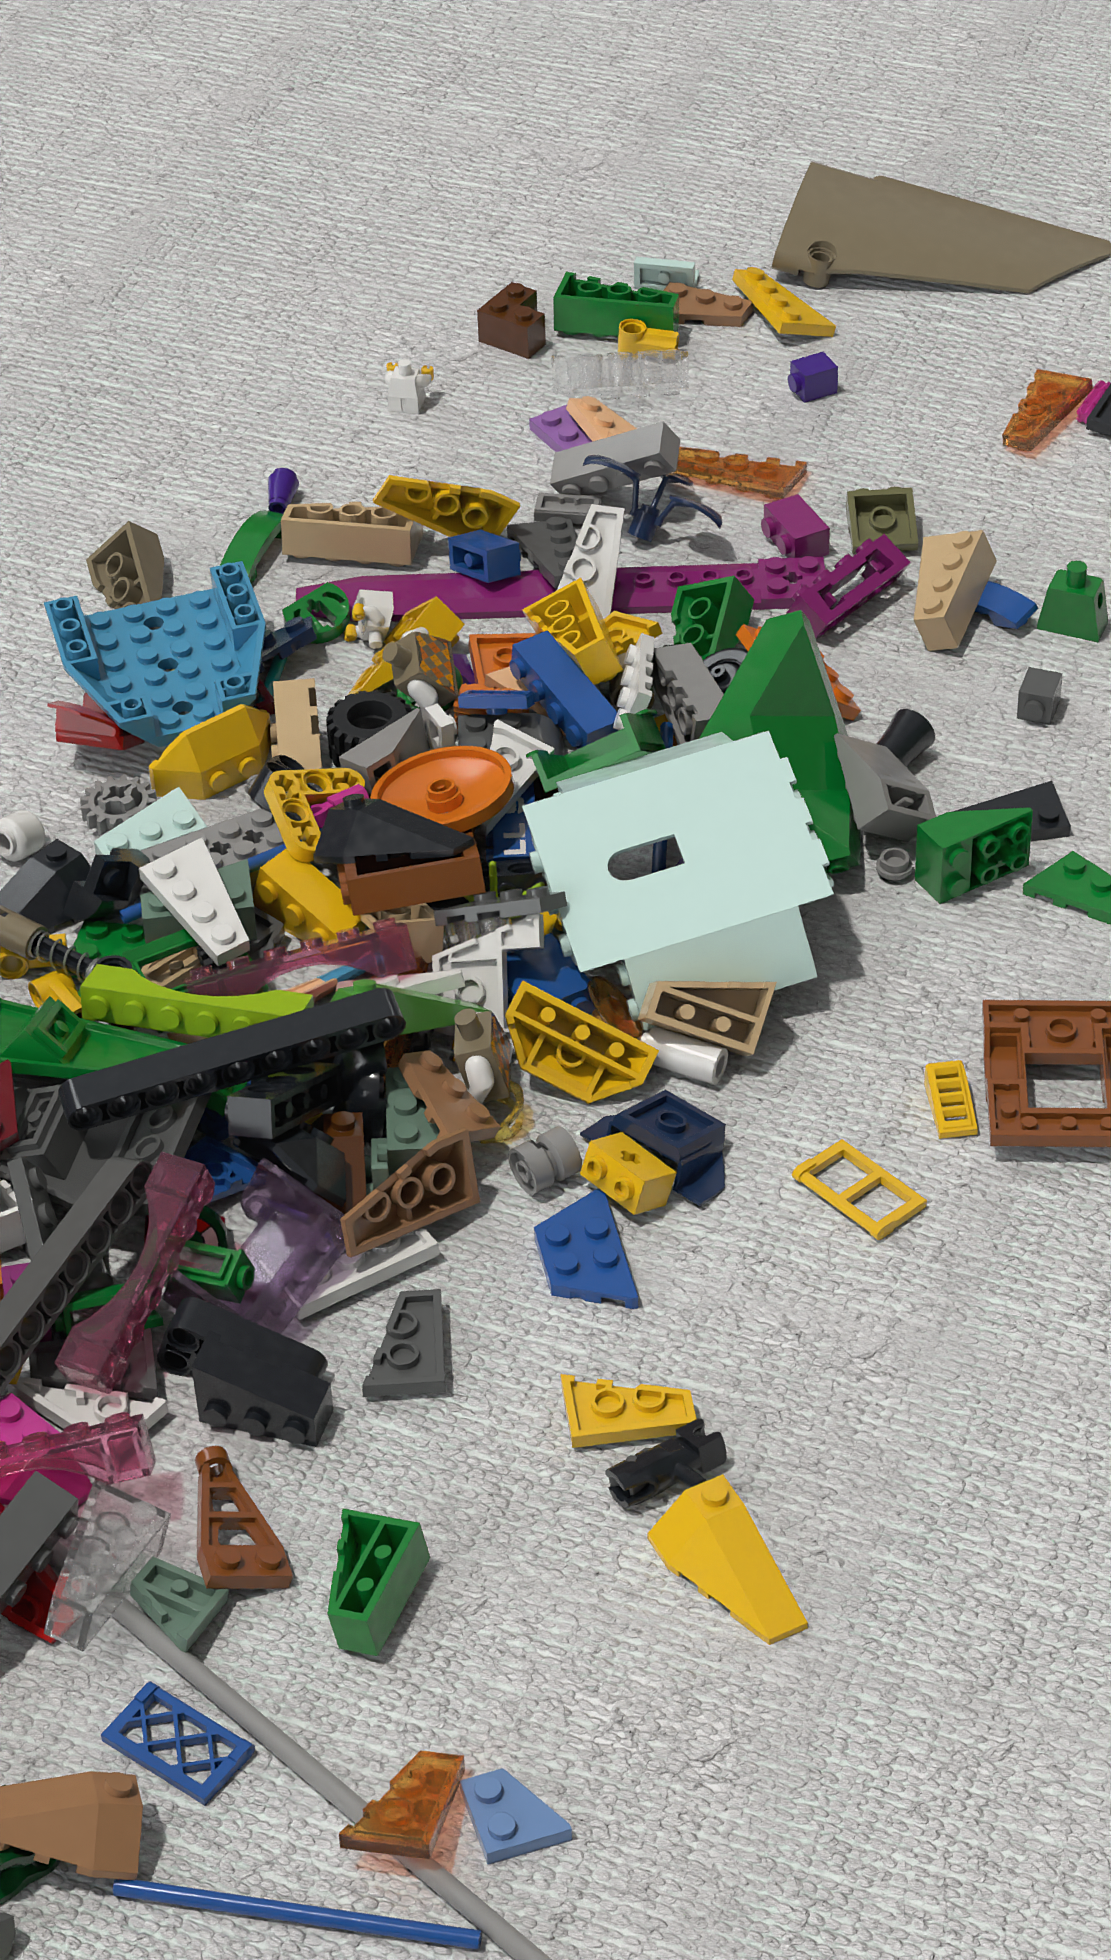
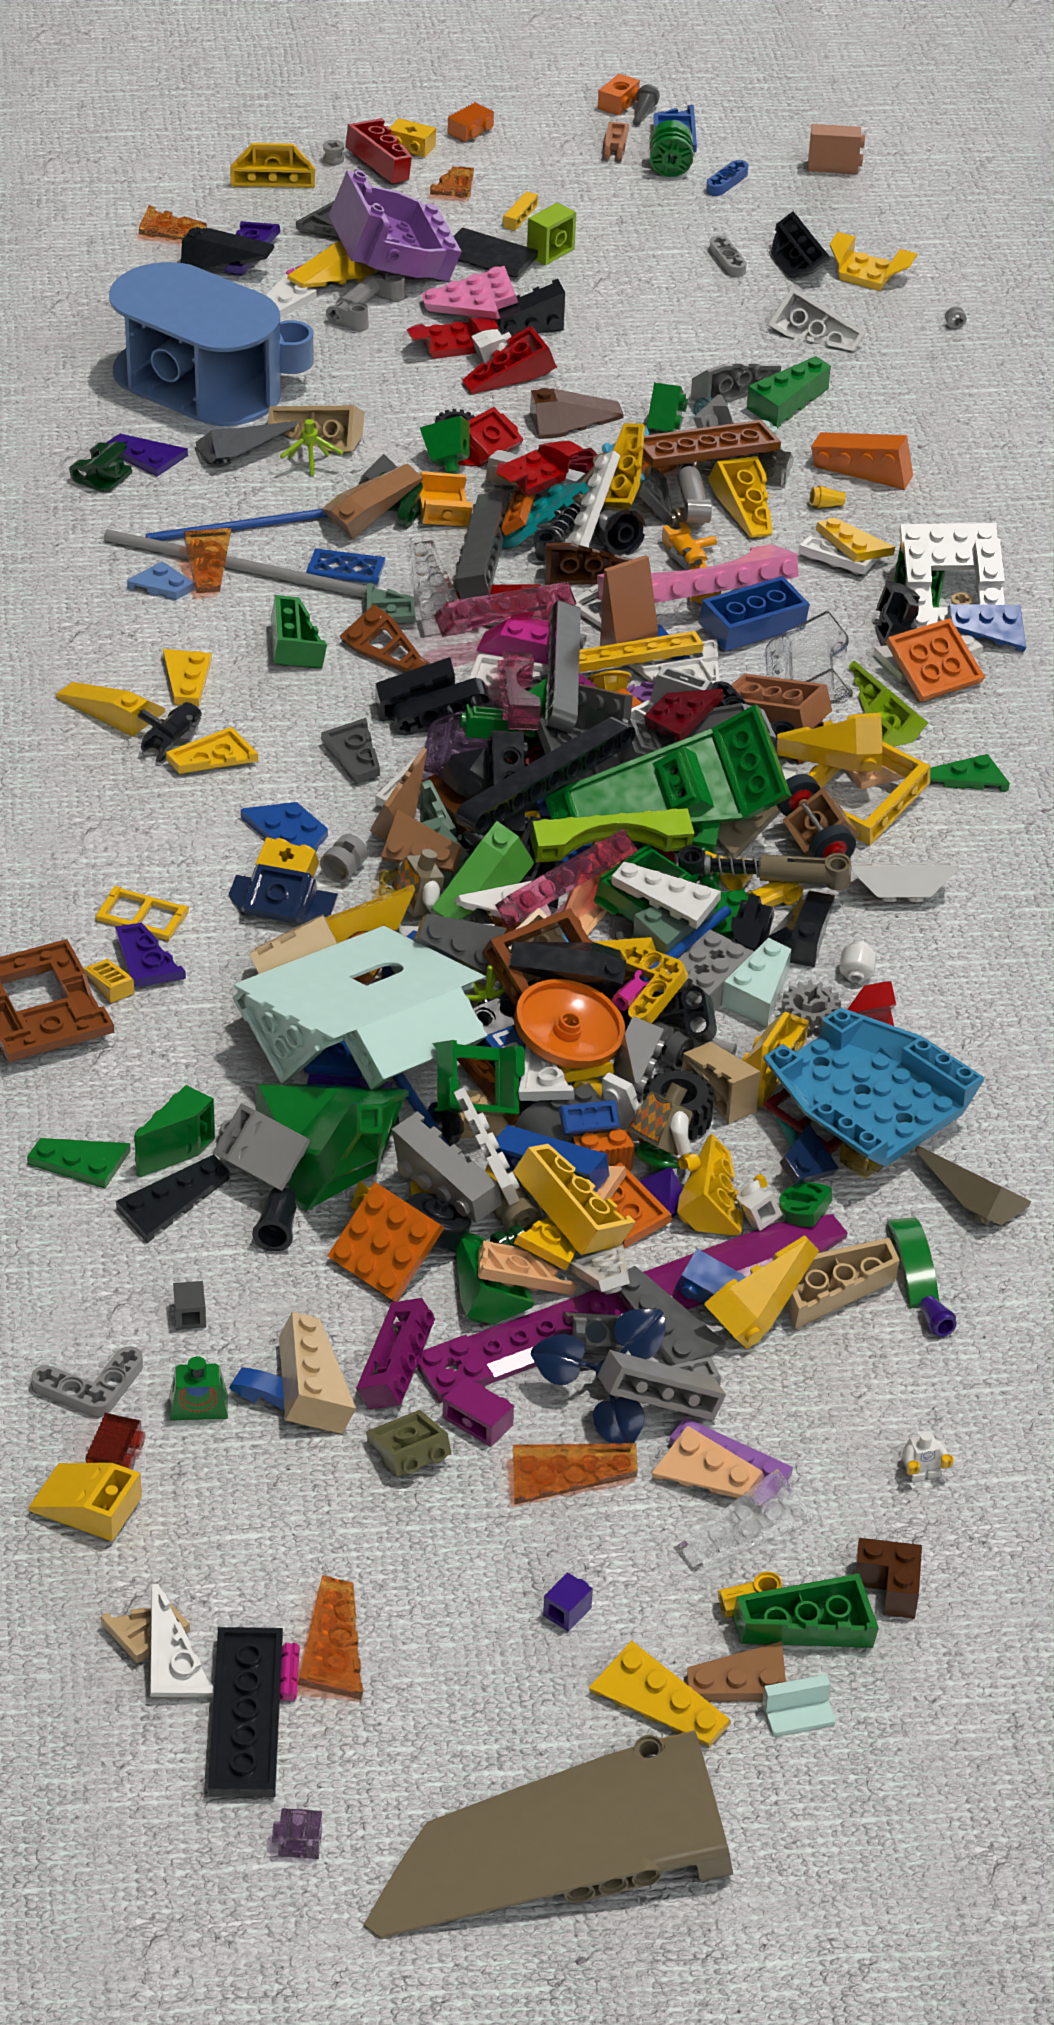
camera: 150 degrees right, 0 degrees up
none -> dark purple wing [115,922,186,987]
none -> yellow wing [163,649,212,707]
none -> light nougat wing [478,1241,578,1295]
none -> dark grey piece [562,1312,624,1355]

